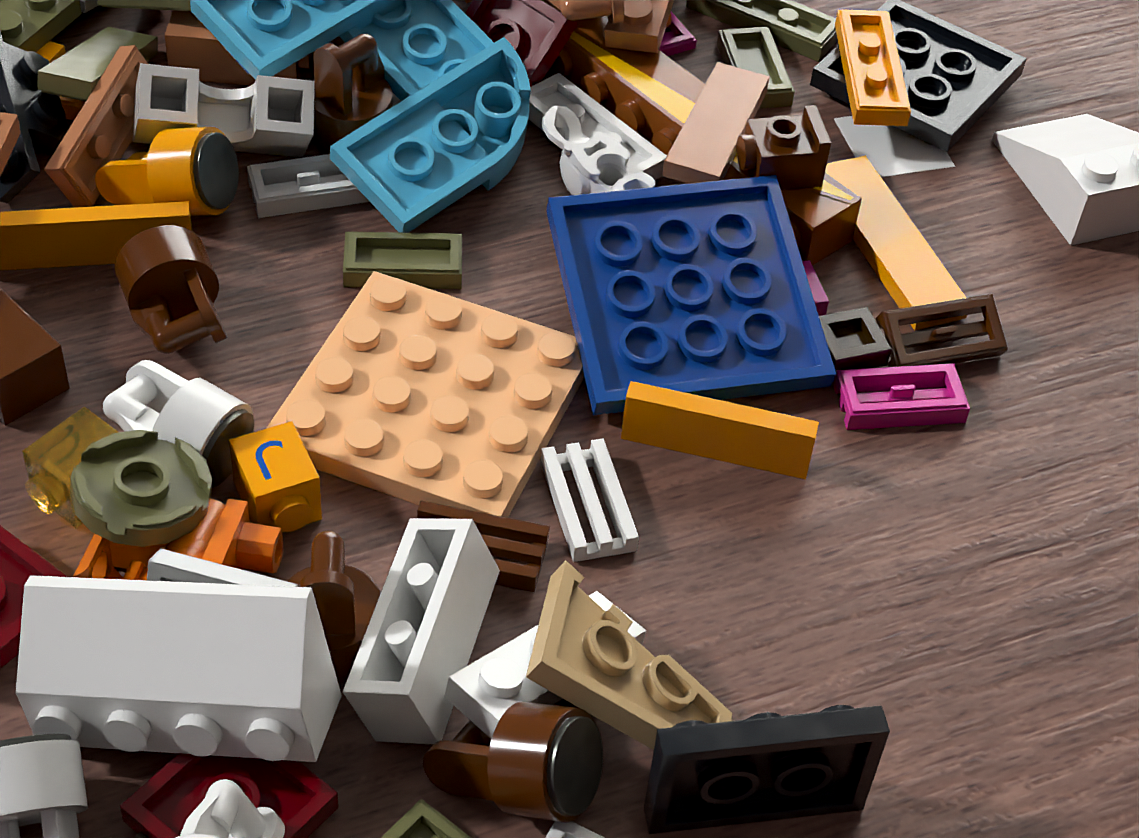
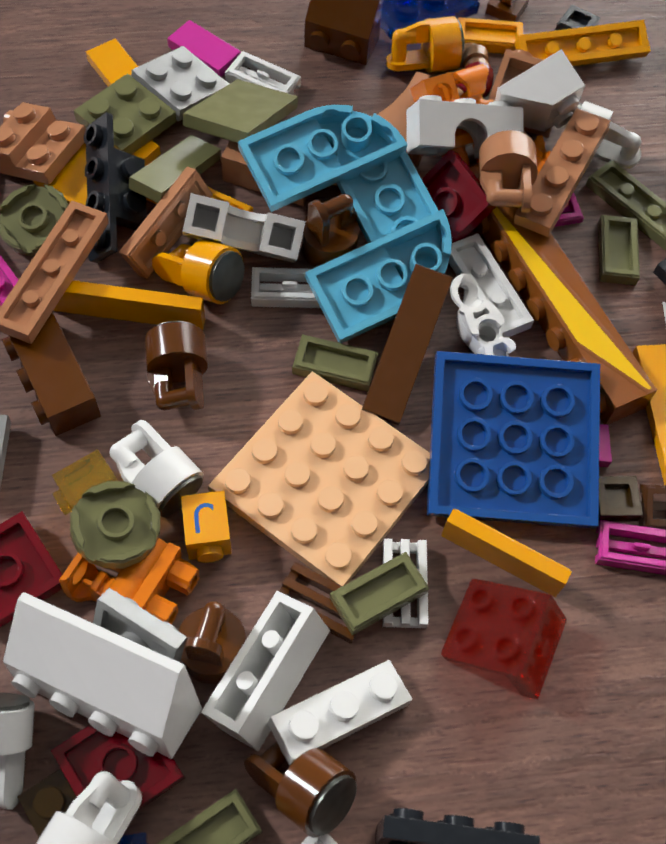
camera: 15 degrees right, 15 degrees up
tan wing [526,560,732,750] -> none
tile [663,62,770,184] -> none
reddish brown brick [736,105,831,190] -> none
none -> olive tile [330,552,430,635]
none -> reddish brown tile [362,264,453,425]
none -> clear red bracket [441,579,567,700]

